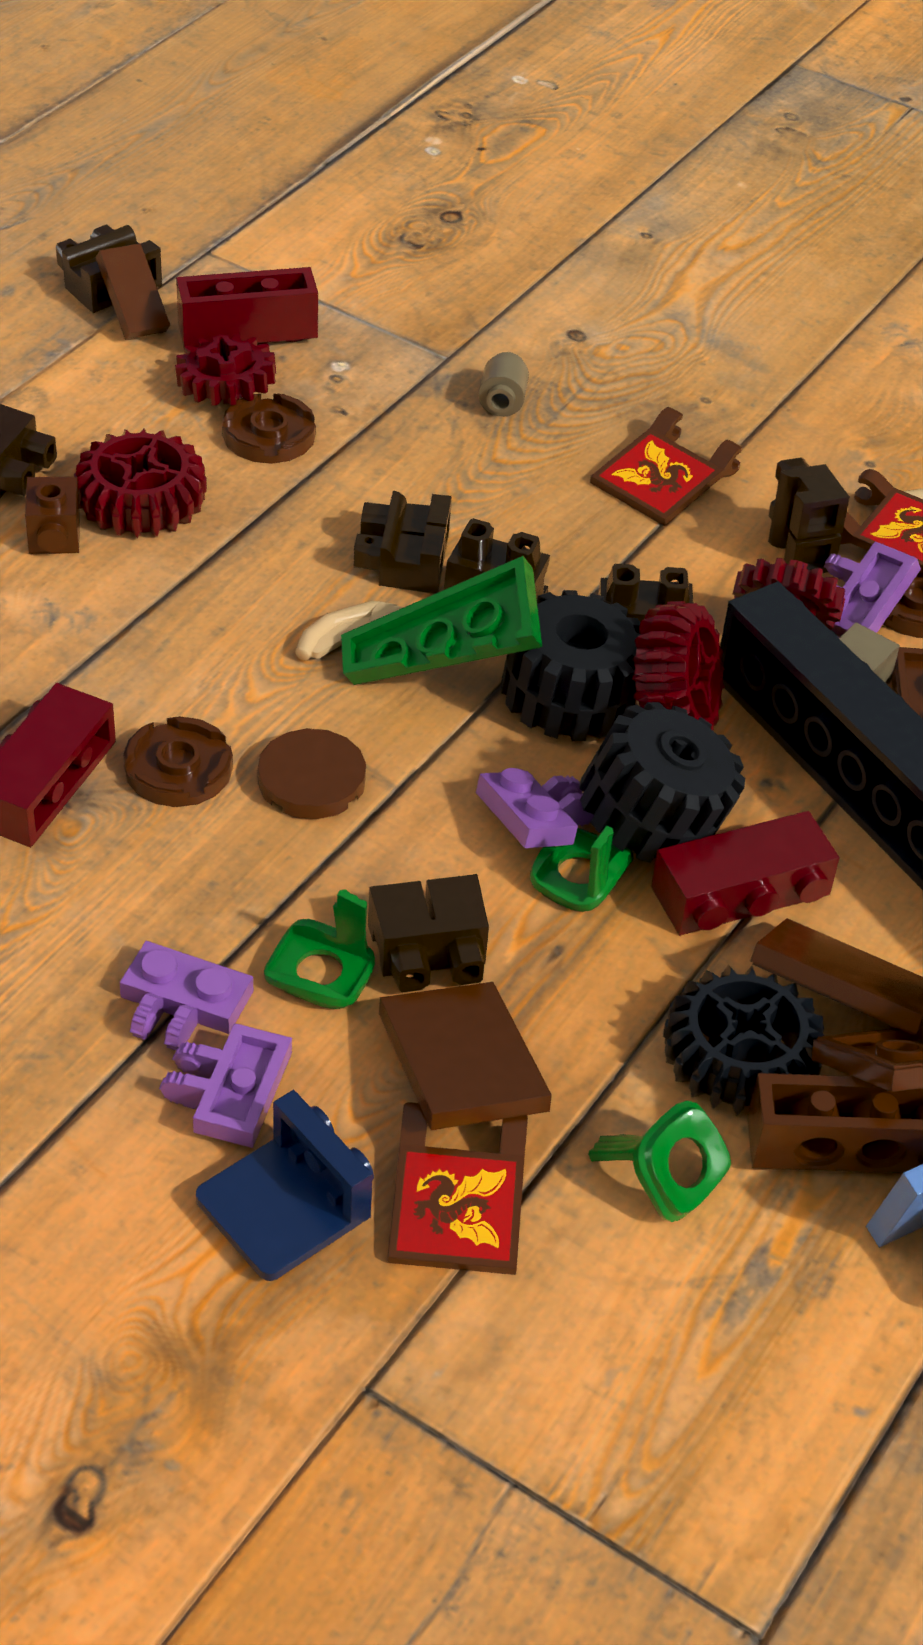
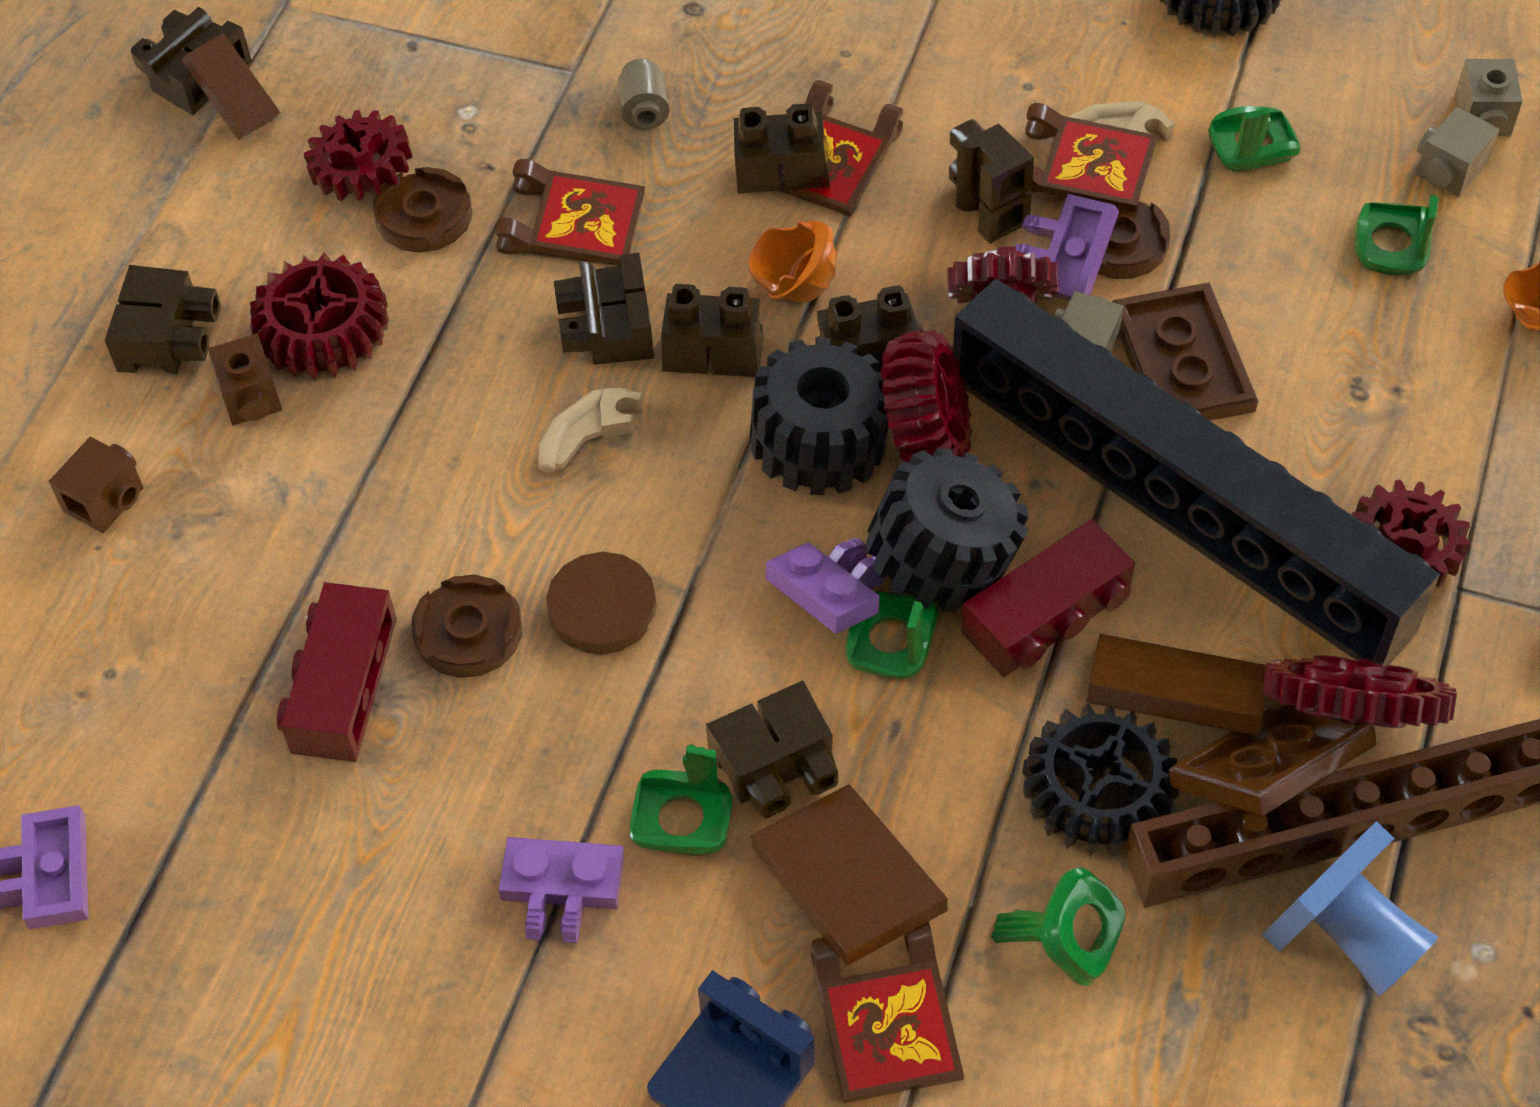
camera: 10 degrees left, 10 degrees up
medium lavender hinge [159,1023,292,1148] -> none
dark red brick [176,267,318,347] -> none
green wing [341,556,542,685] -> none
none -> flag [496,159,645,266]
none -> dark brown hips [734,103,830,193]
none -> orange piece [748,221,837,302]

